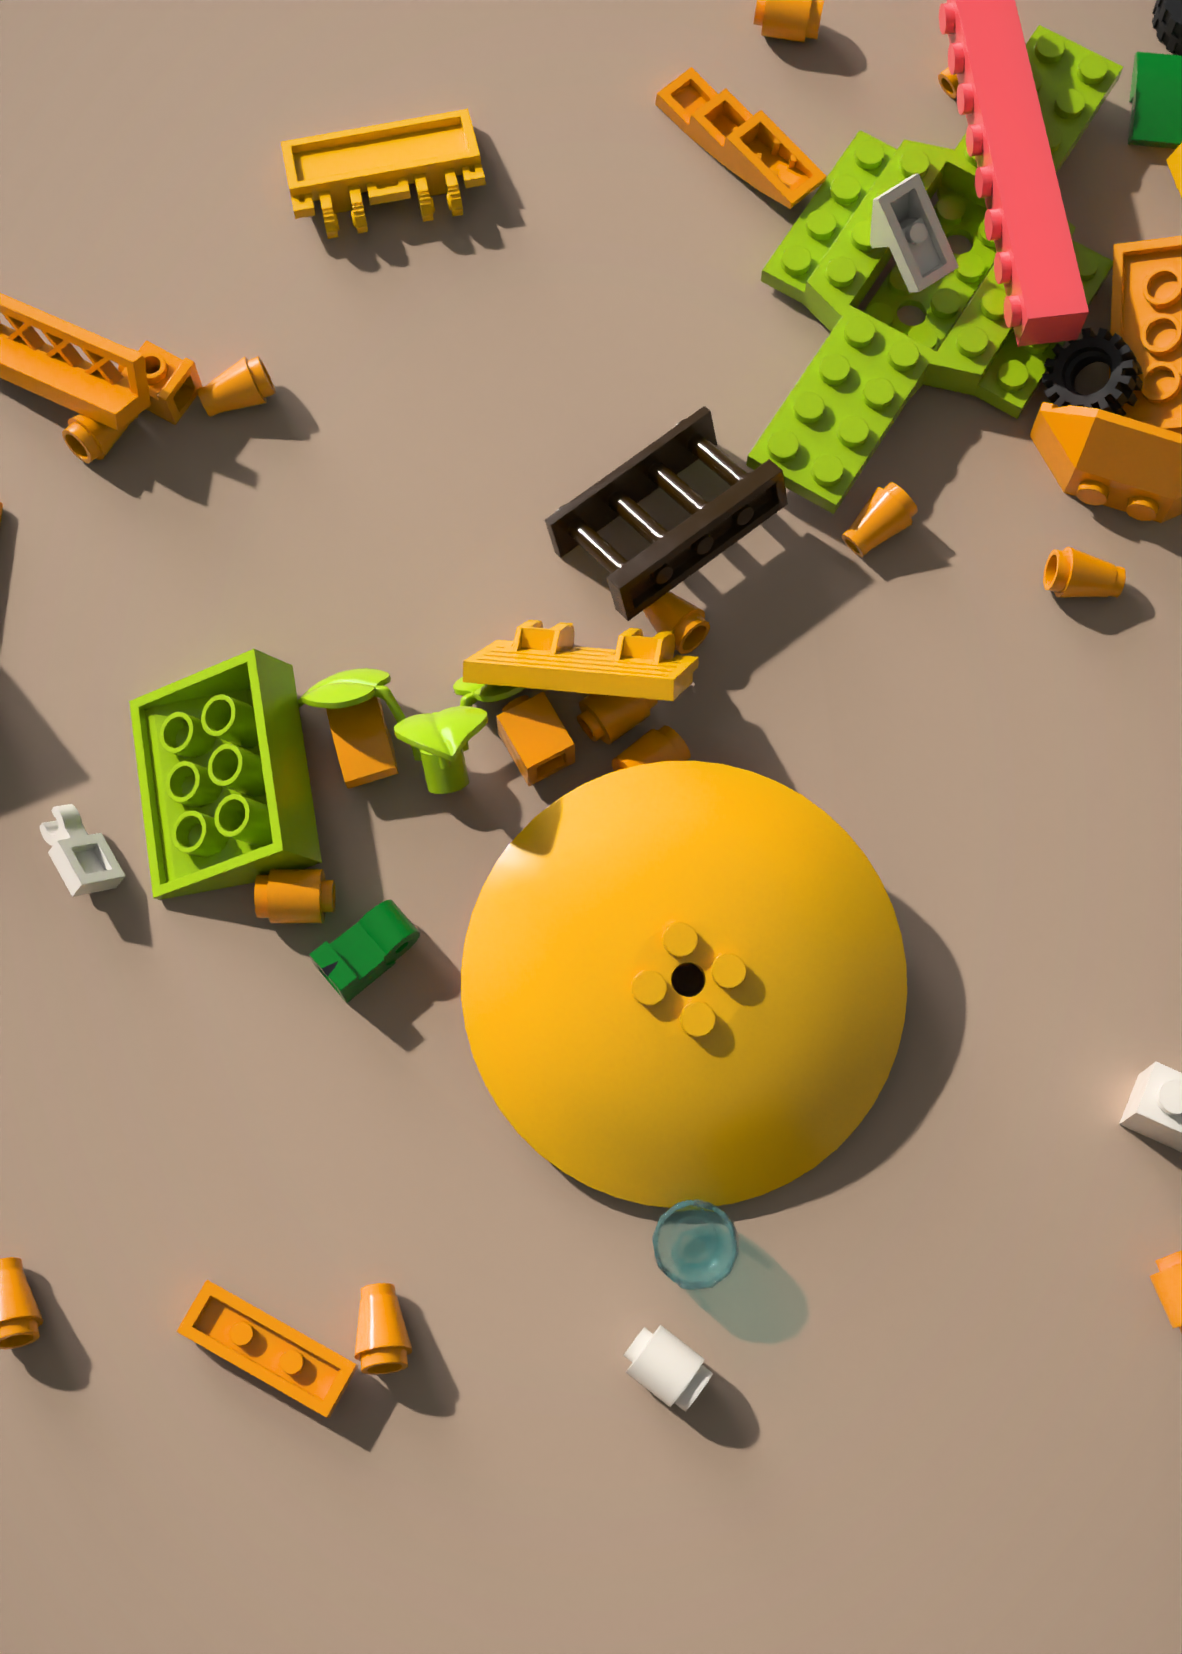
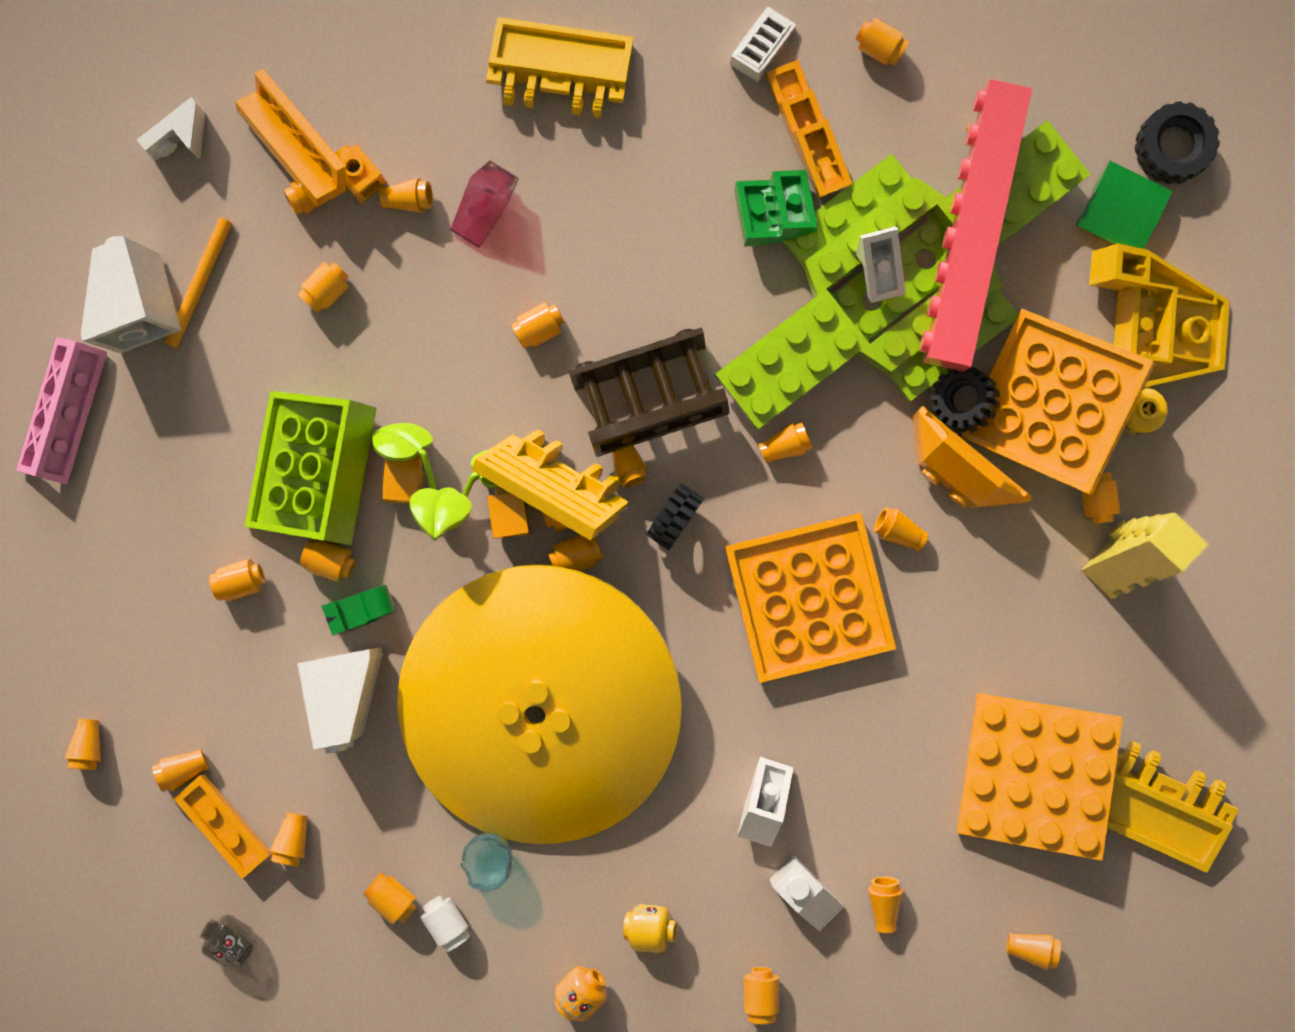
camera: 25 degrees right, 15 degrees up
white plate [39,804,125,897] -> none
none -> light orange cone [152,749,209,792]
none -> clear smoke head [199,914,256,969]
none -> light orange brick [209,559,266,602]
none -> light orange brick [298,262,350,313]
none -> white slope [298,647,383,754]
none -> light orange brick [363,872,417,925]
none -> clear pink slope [450,160,519,248]
none -> light orange brick [511,301,565,349]
none -> light orange head [555,966,607,1021]
none -> yellow head [623,904,678,954]
none -> black tyre [646,483,704,551]
none -> light orange plate [725,512,896,683]
none -> white slope [730,6,796,83]
none -> green slope [734,170,818,247]
none -> white slope [737,757,793,847]

